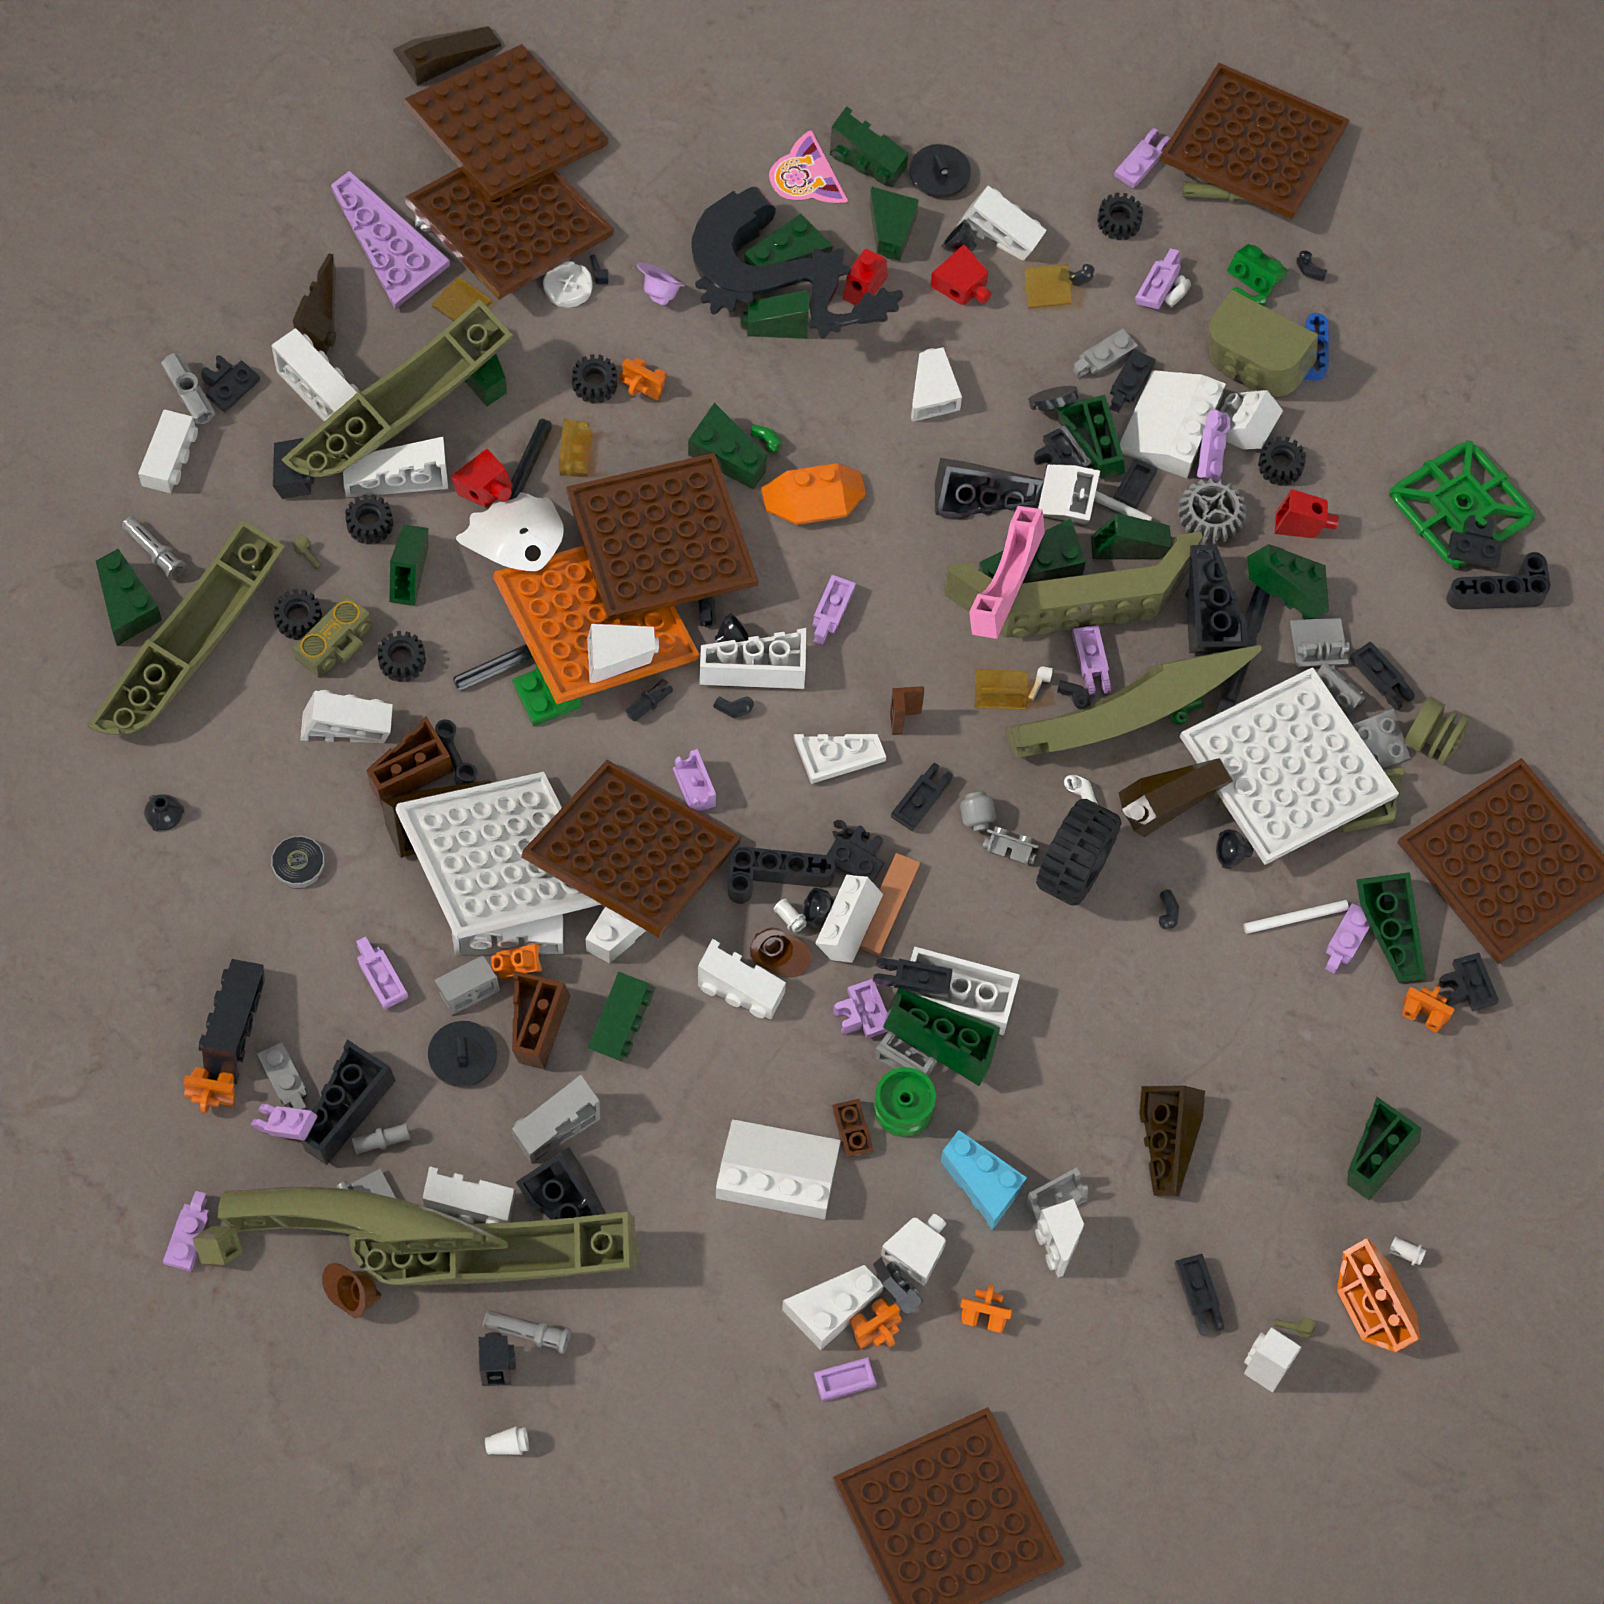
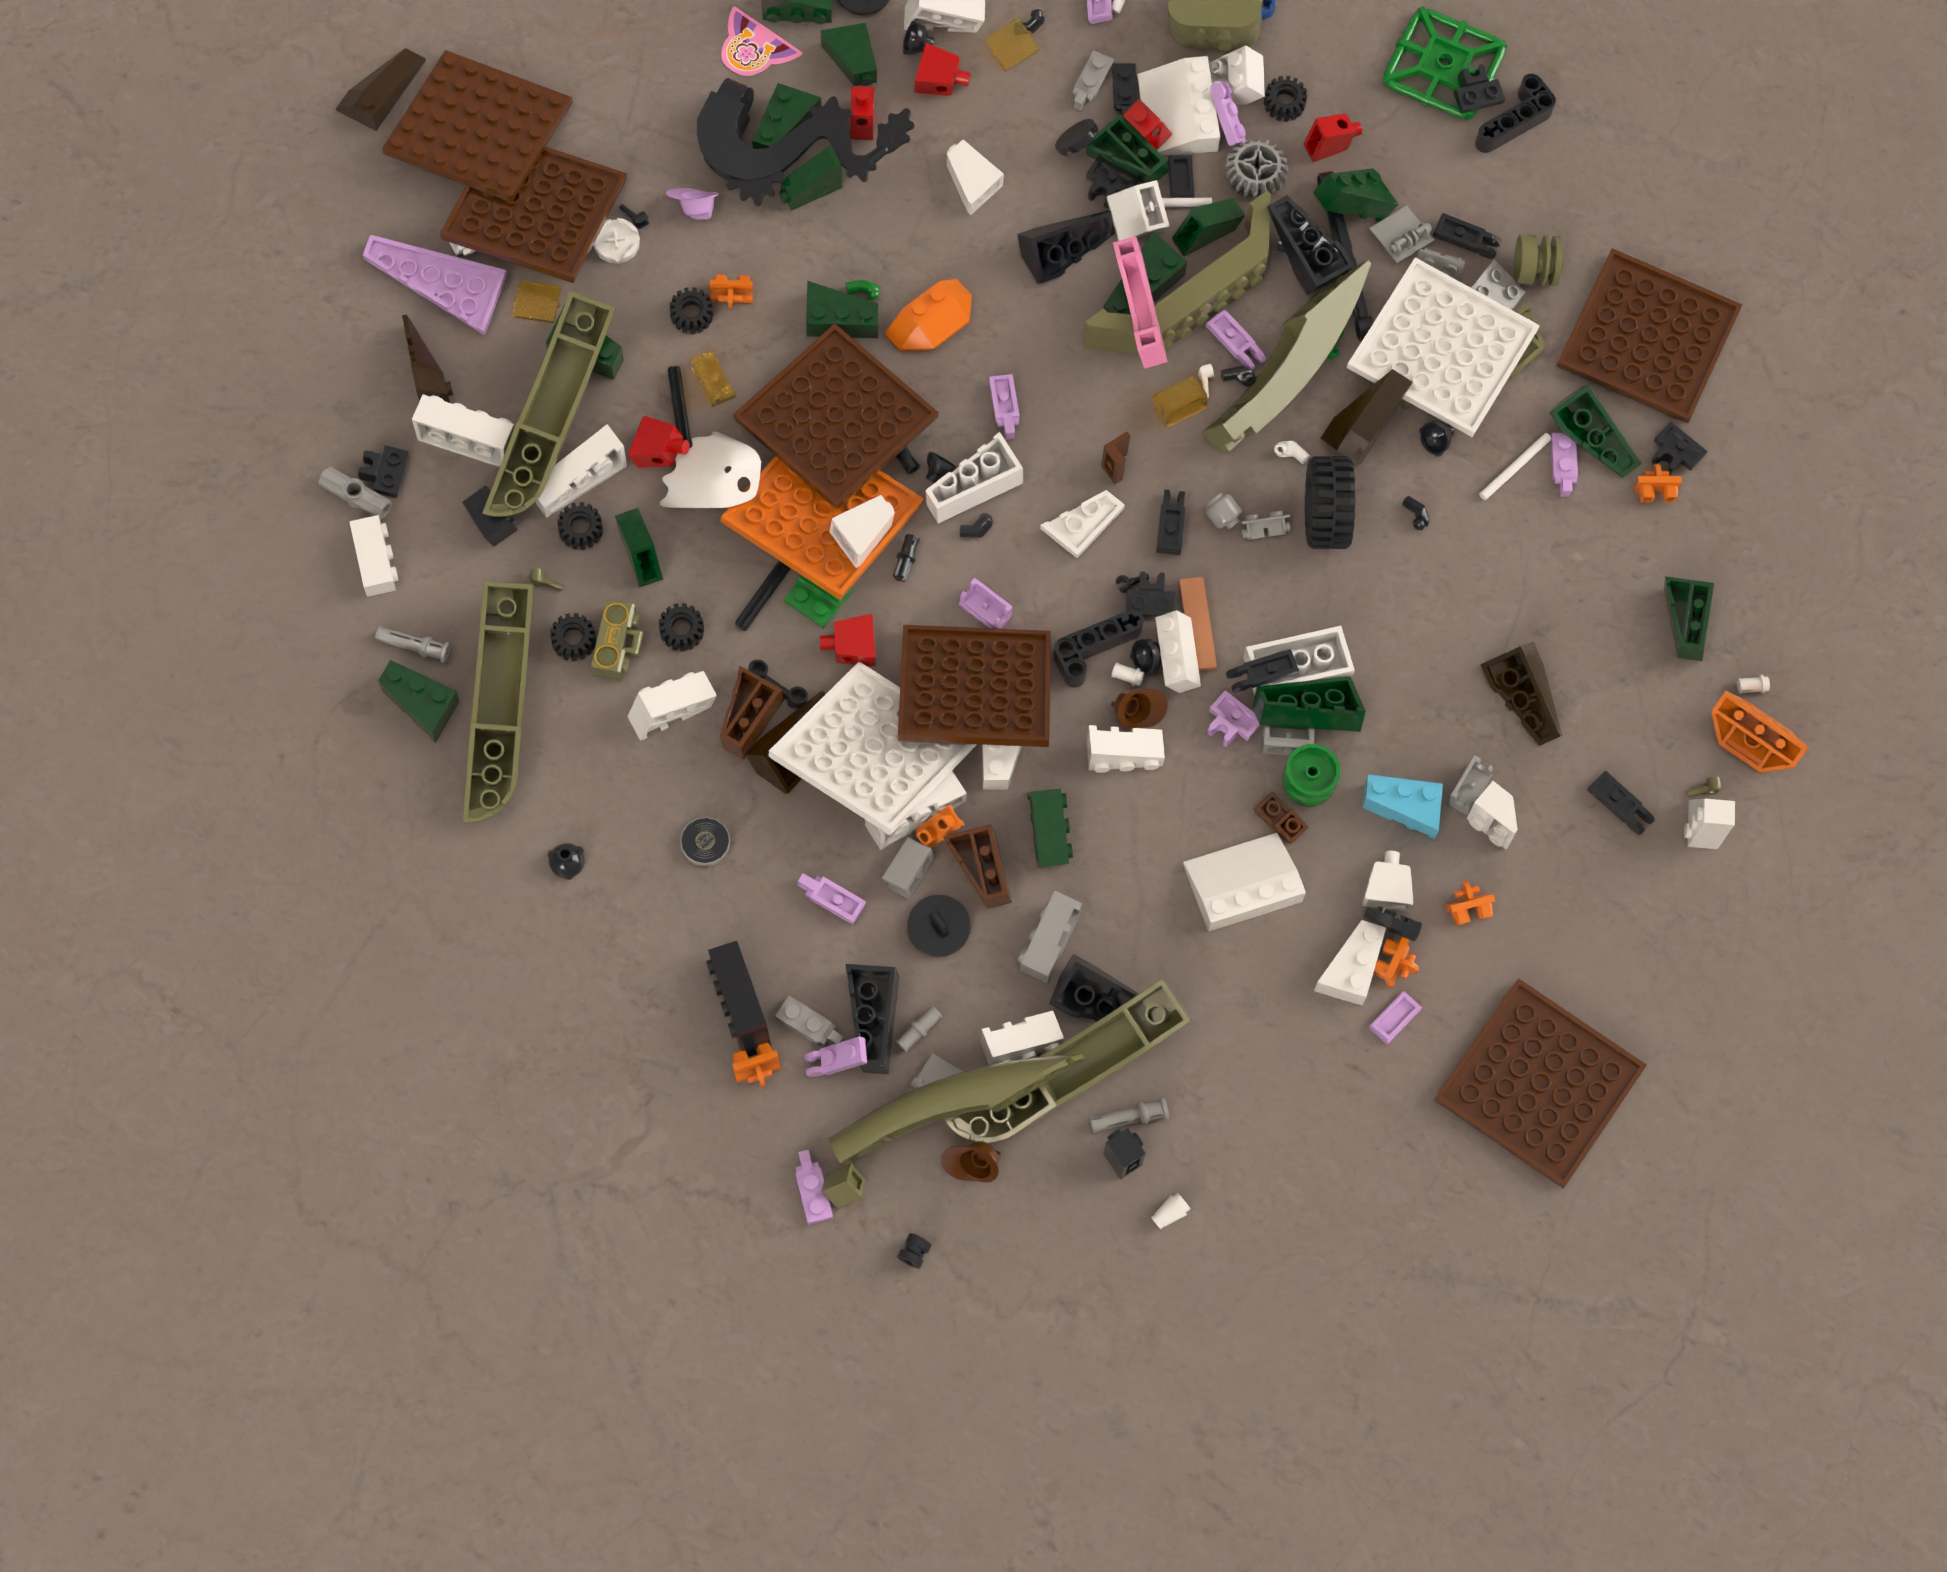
camera: 30 degrees left, 5 degrees up
none -> red torso [819,614,876,666]
none -> black wheel [897,1233,932,1269]
none -> red torso [1123,99,1173,150]

